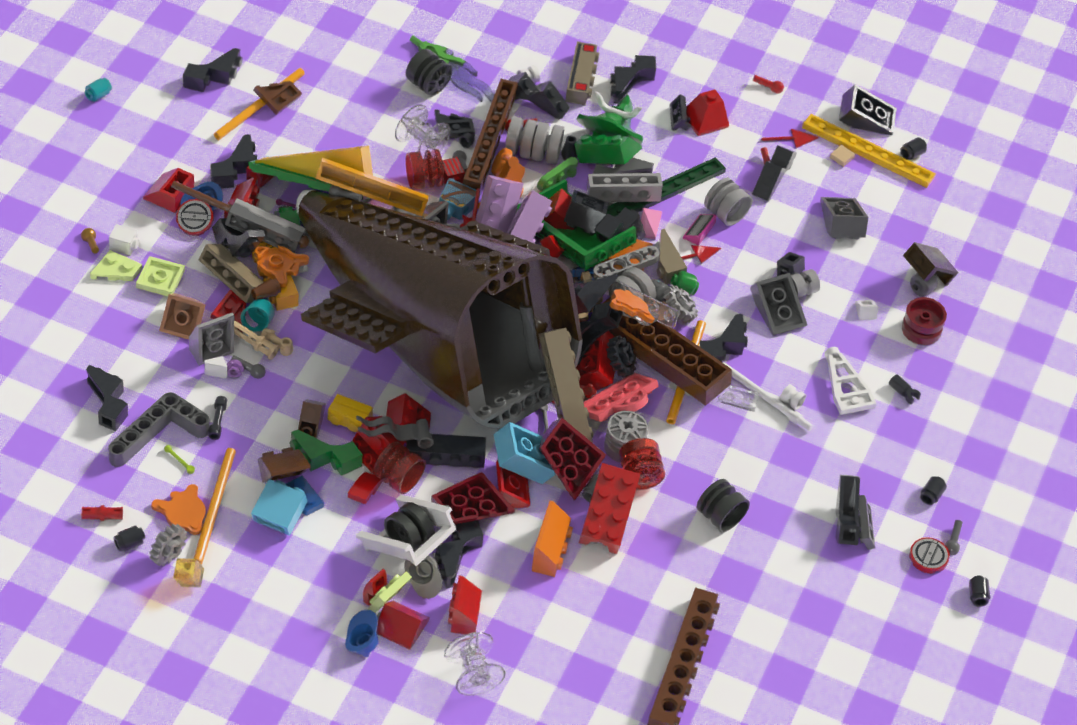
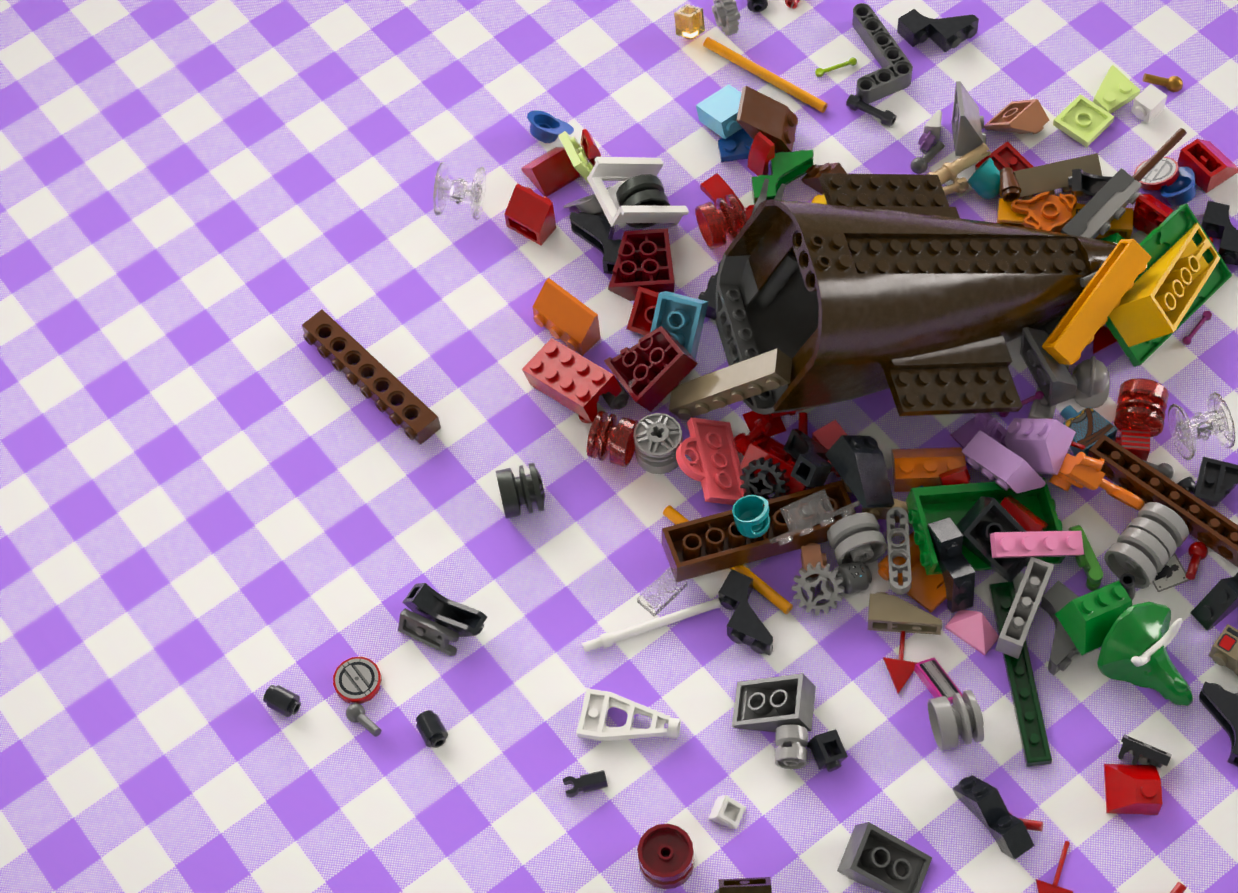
camera: 130 degrees right, 10 degrees up
orange tile [151,484,206,535] -> none
orange tile [609,289,655,324] -> none
green head [670,270,699,296] -> none
white wheel [780,384,807,410] -> none
none -> teal helmet [732,495,770,538]
none -> red slope [747,131,775,176]
none -> bright pink plate [990,531,1084,558]

